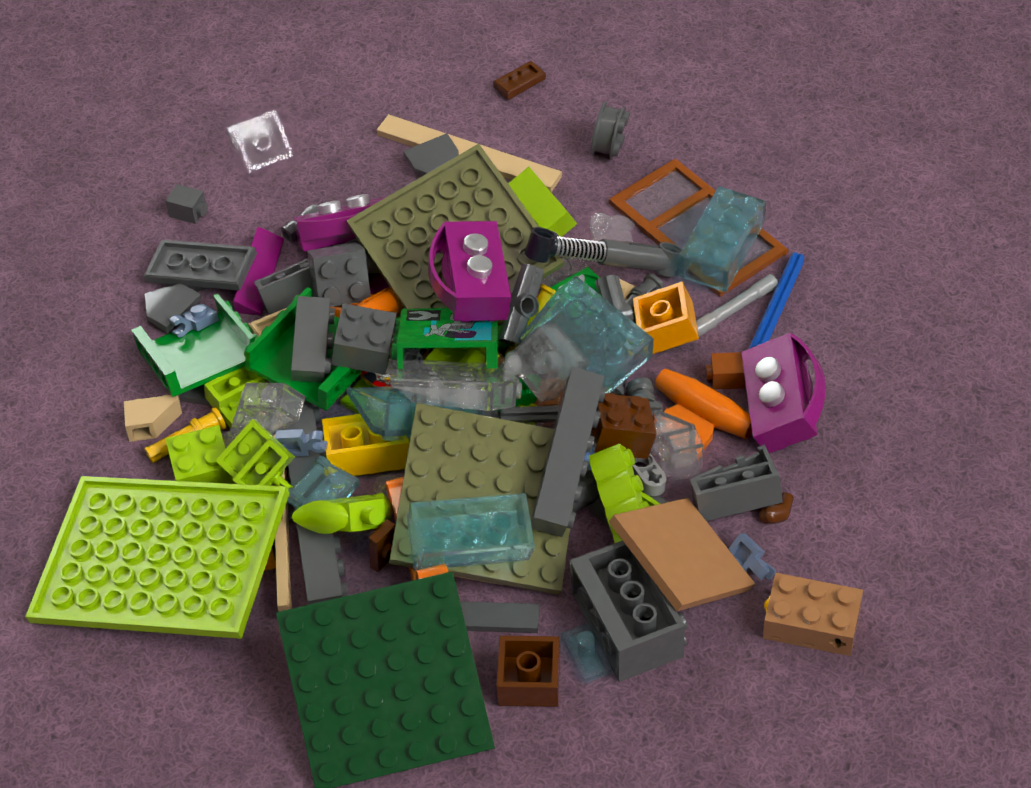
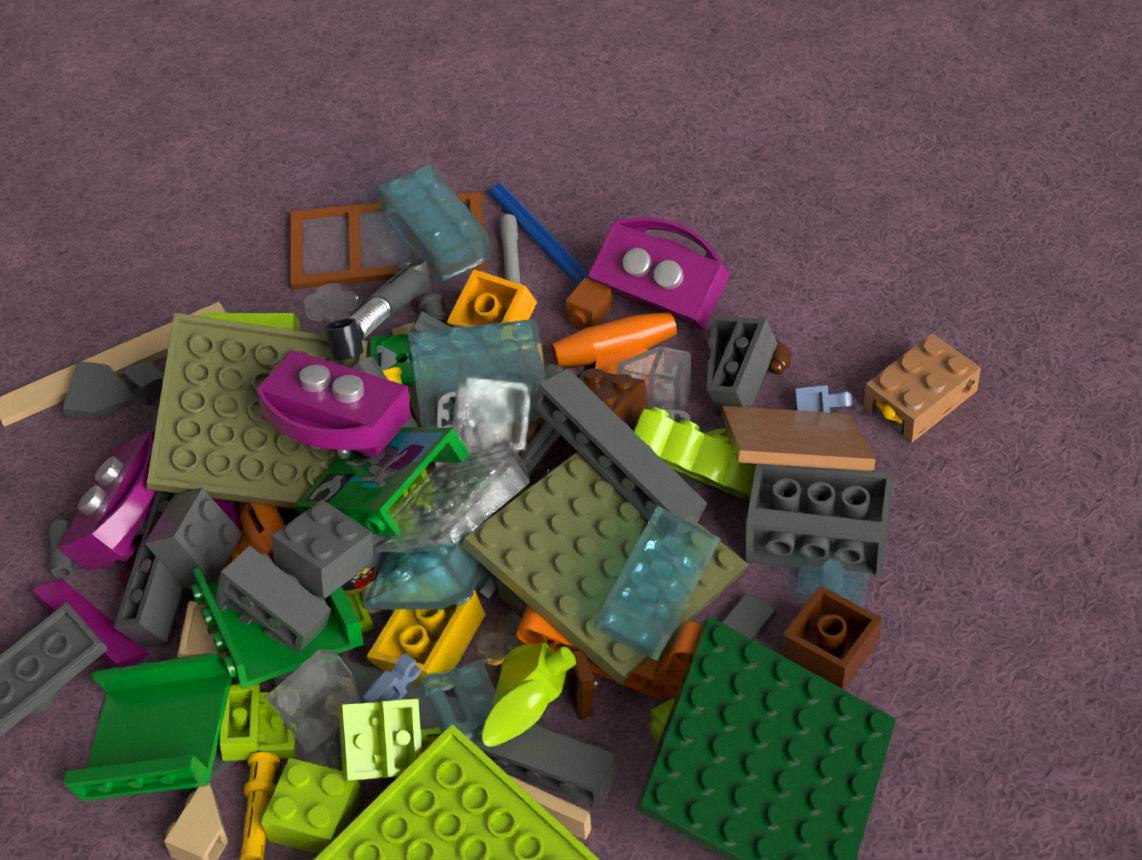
camera: 55 degrees left, 0 degrees up
dark grey slope [145,284,201,333] -> none
sand blue plate [169,304,219,337] -> none
reddish brown plate [493,61,546,100] -> none
dark grey wheel [590,101,630,159] -> none

